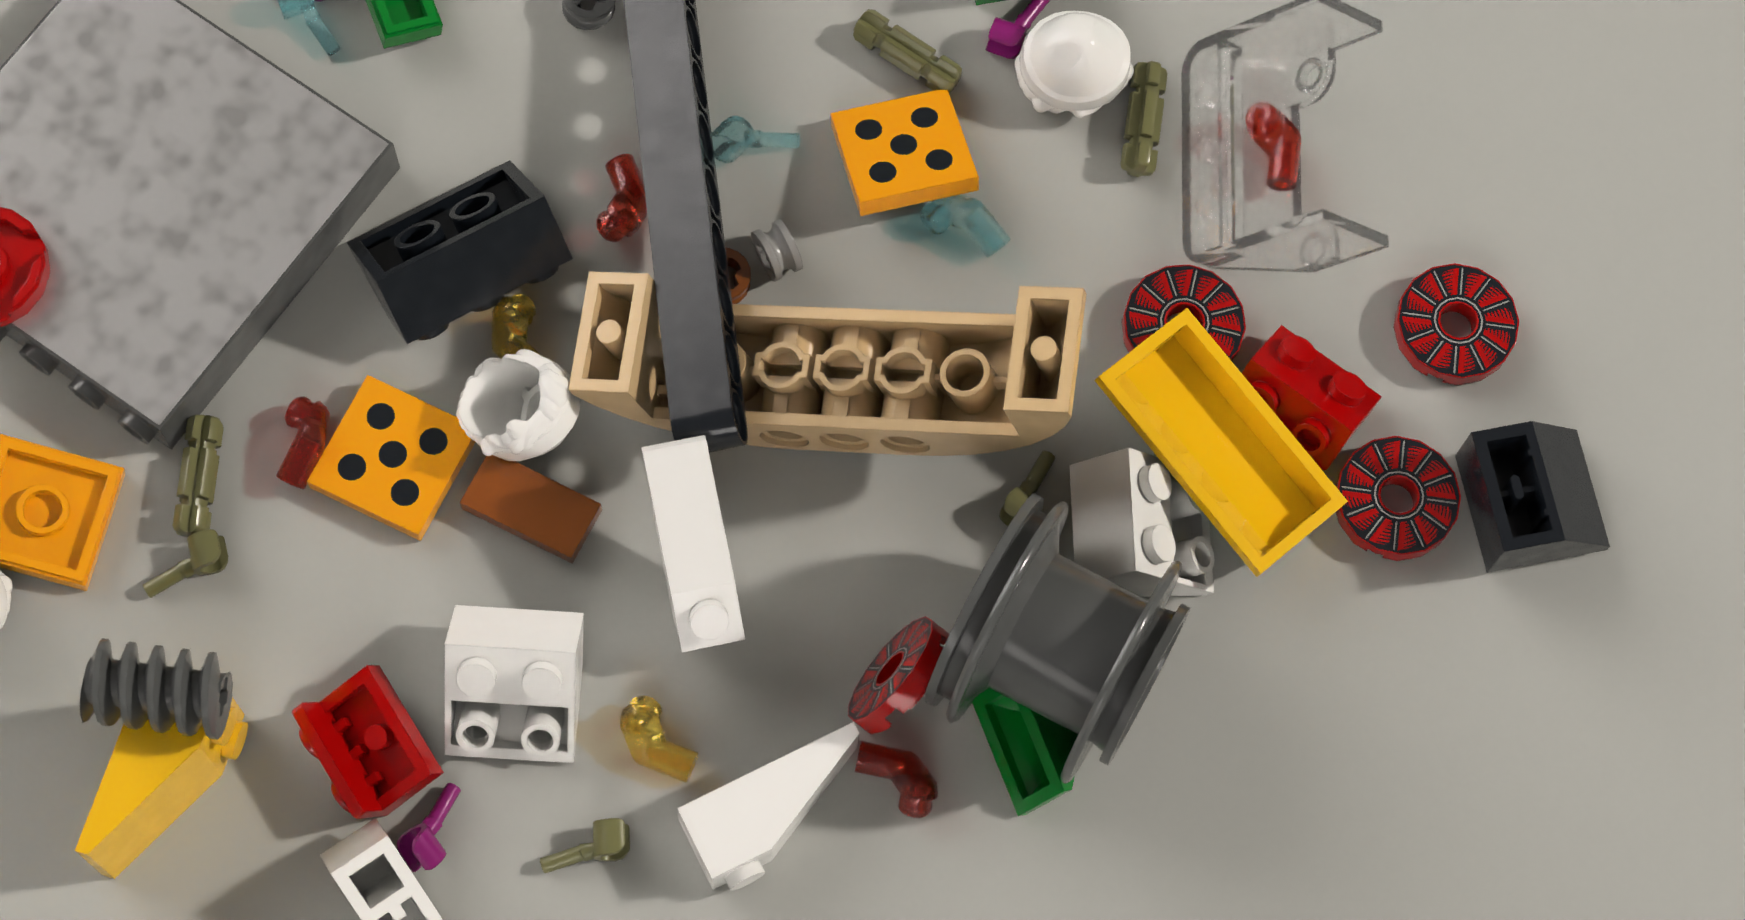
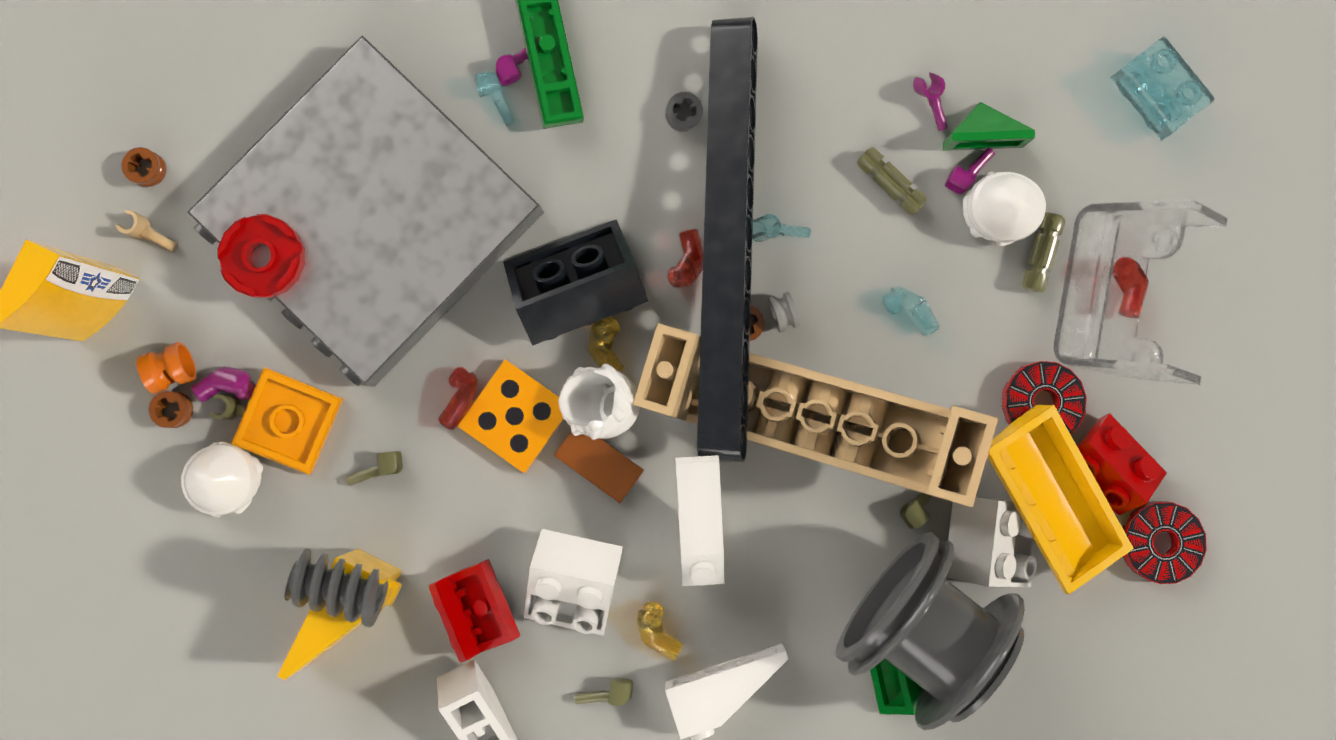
camera: 15 degrees right, 15 degrees up
olive axle [172,415,224,537] -> none
magenta hand [397,783,461,872] -> none
light orange tile [830,89,979,217] -> none
red tile [848,616,949,734] -> none
clear red arm [855,741,938,818] -> none
tile [1393,263,1519,385] -> none
black slope [1455,421,1610,573] -> none

